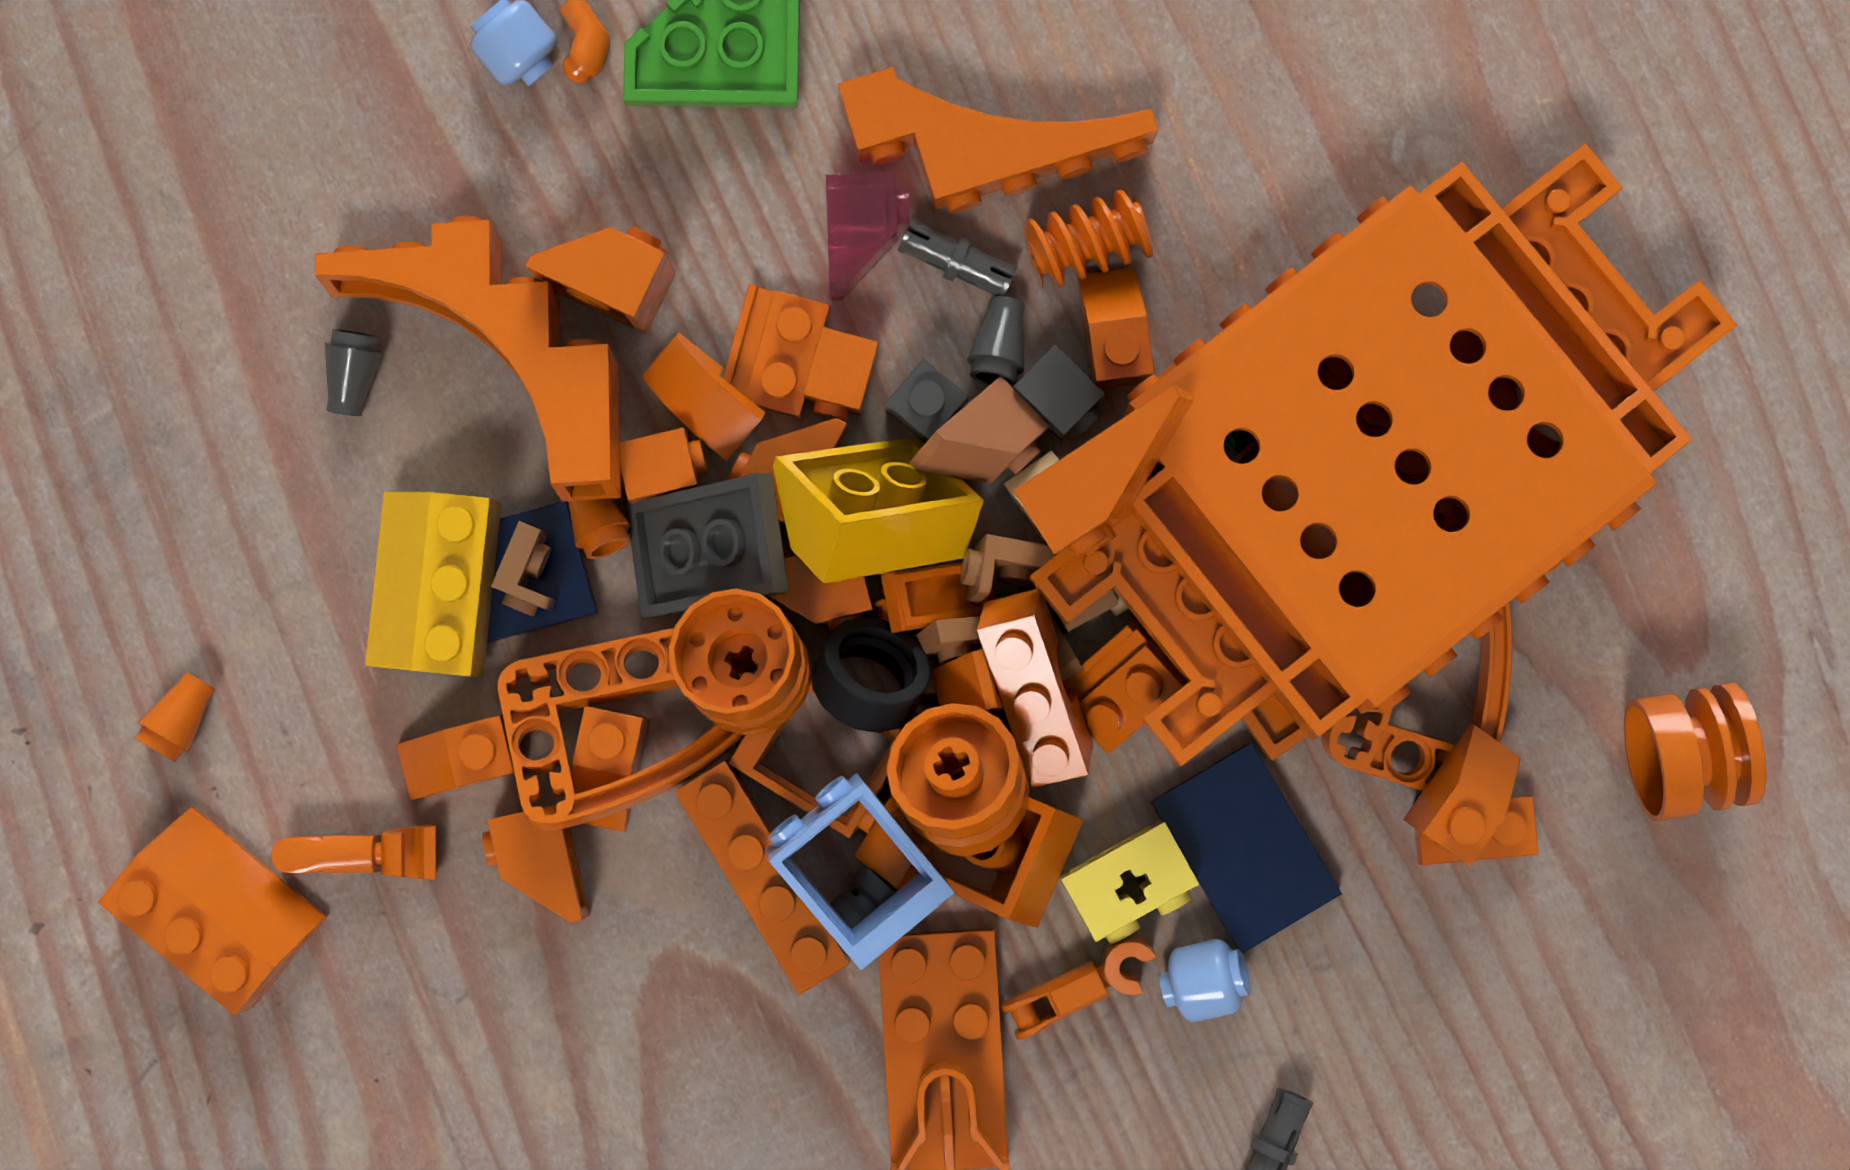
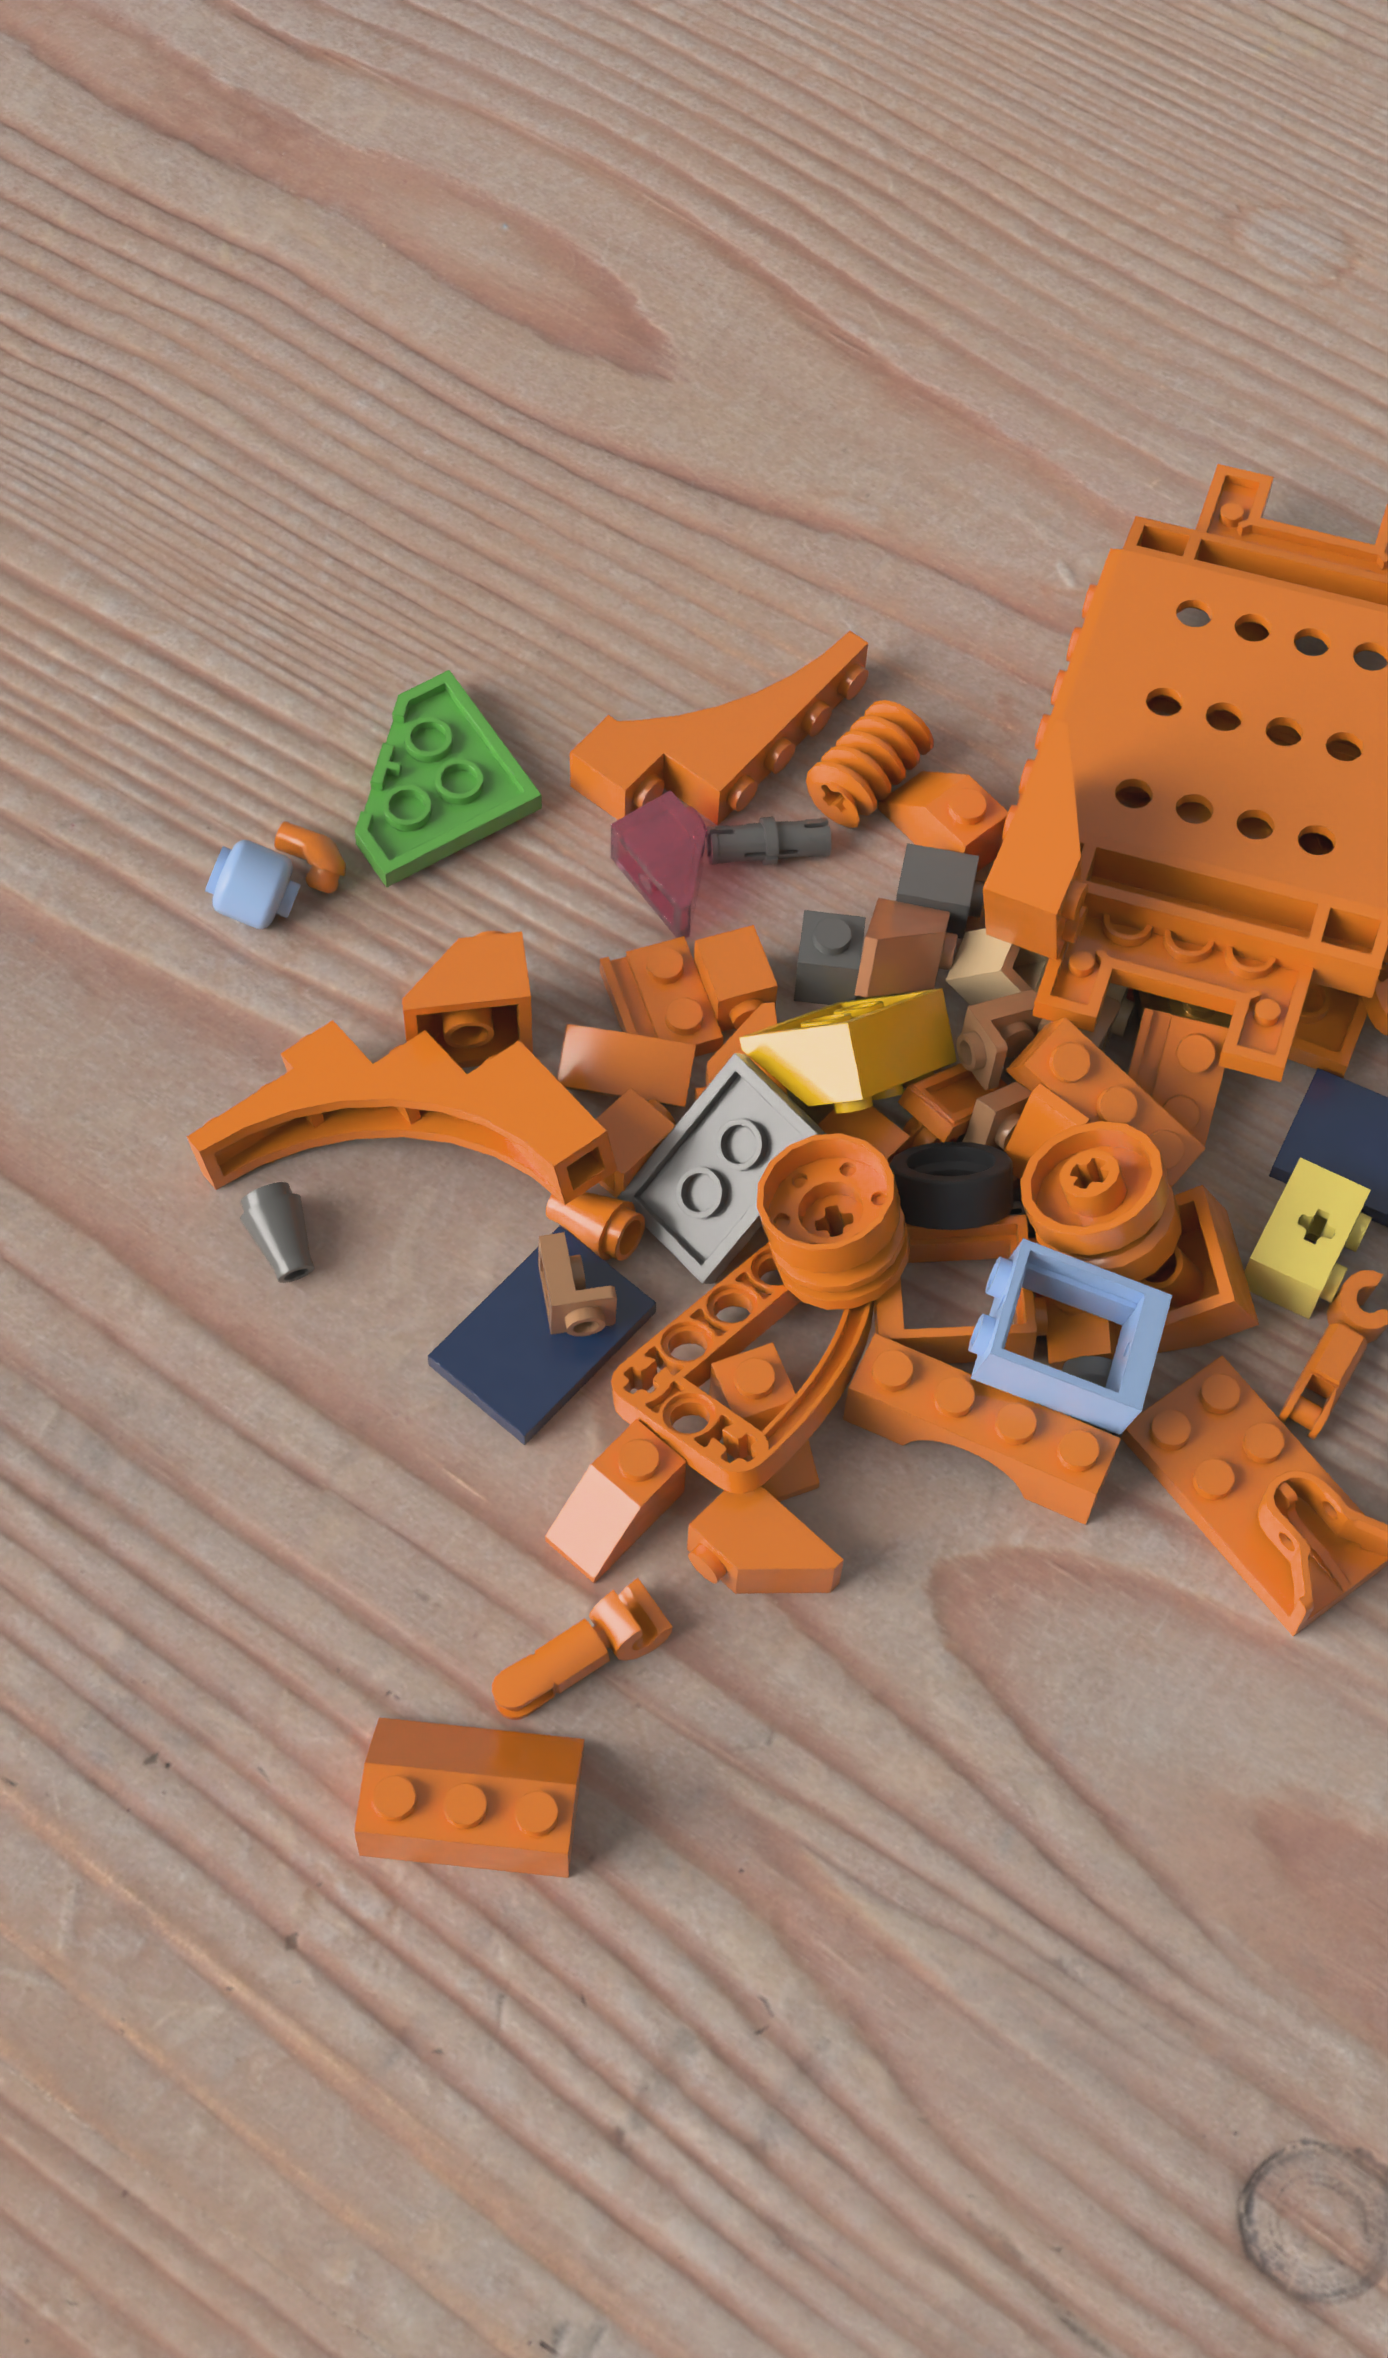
camera: 35 degrees left, 25 degrees down
orange cone [134,672,215,763] -> none
yellow slope [365,491,502,677] -> none
dark grey cone [967,296,1025,386] -> none

